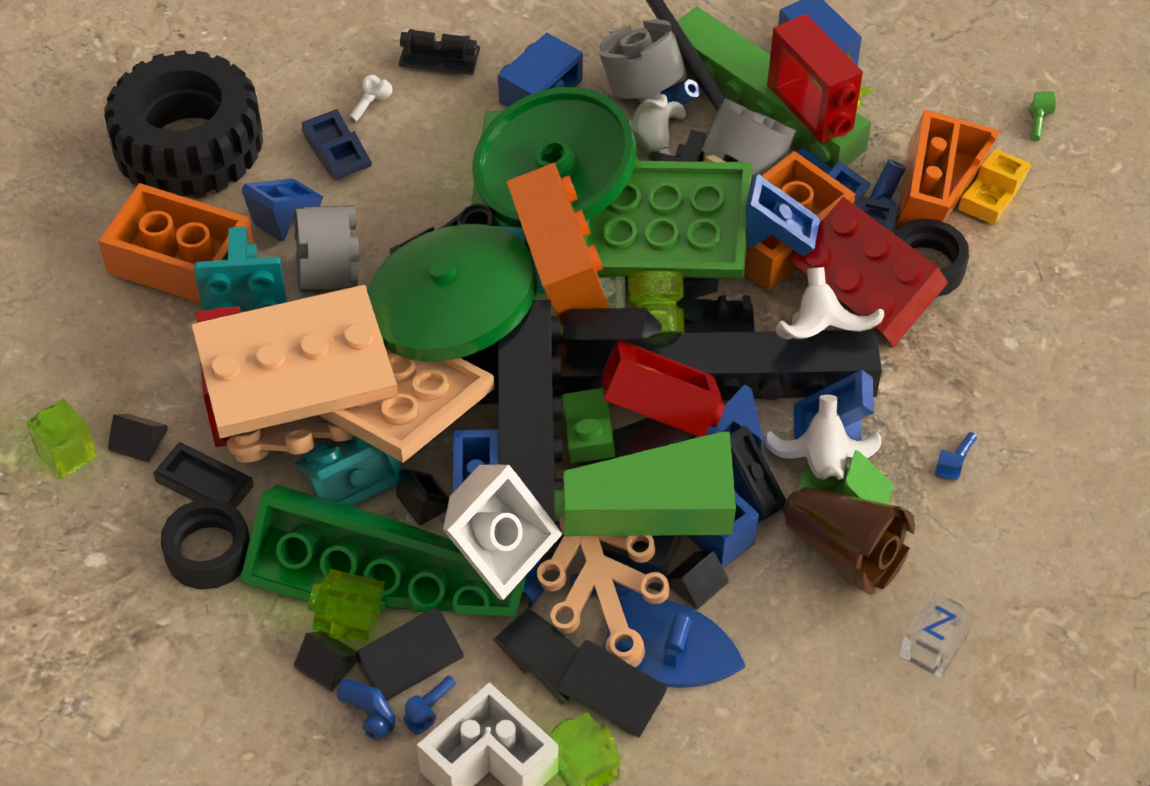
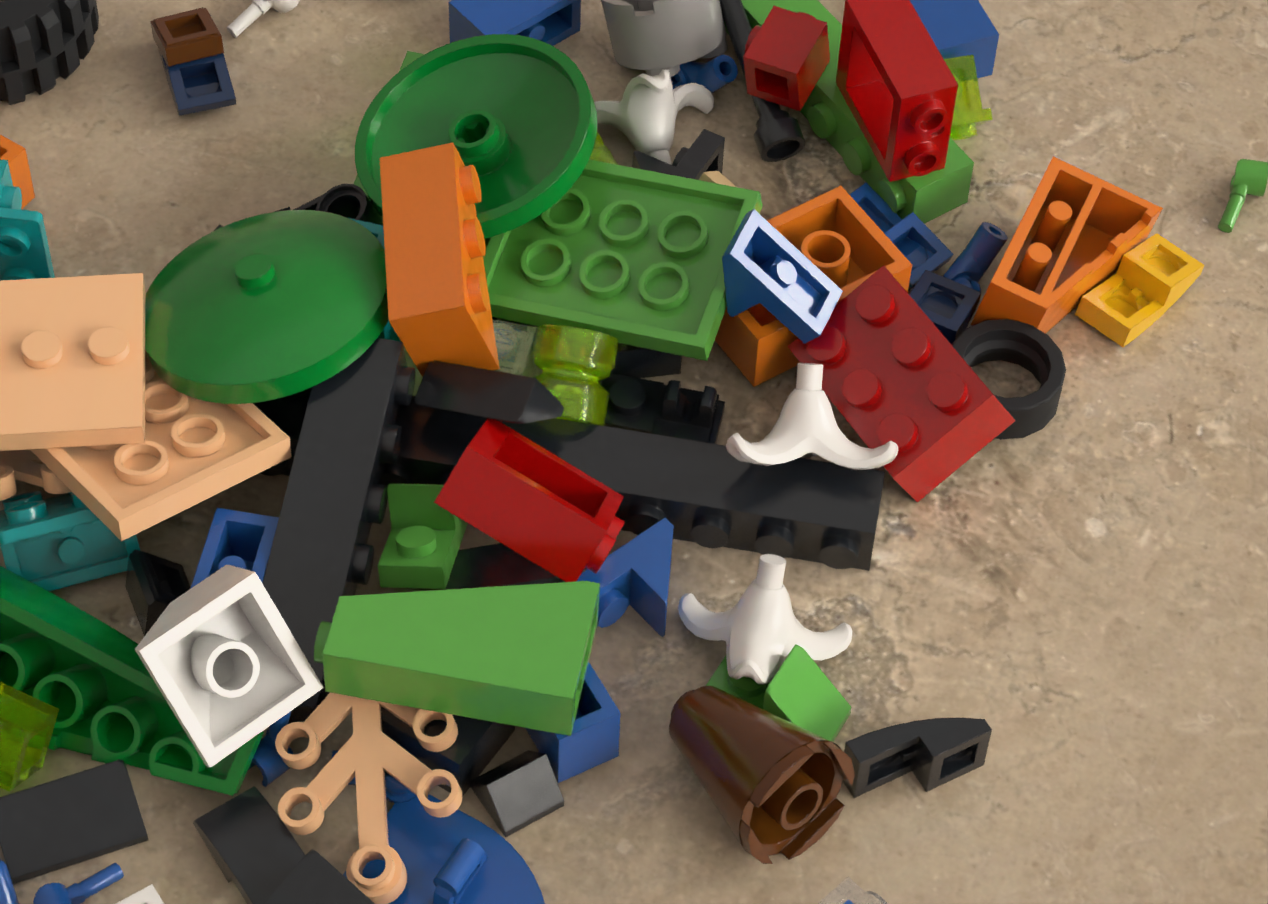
camera: 10 degrees right, 0 degrees up
blue slope [242,179,323,241] -> none
light grey brick [295,205,359,290] -> none
light grey brick [701,99,796,176] -> none
black slope [730,425,786,522] -> none
blue slope [794,369,874,441] -> none
blue hand [935,432,977,480] -> none
none -> reddish brown tile [150,7,224,67]
none -> red brick [743,6,830,111]
none -> black slope [843,718,992,798]

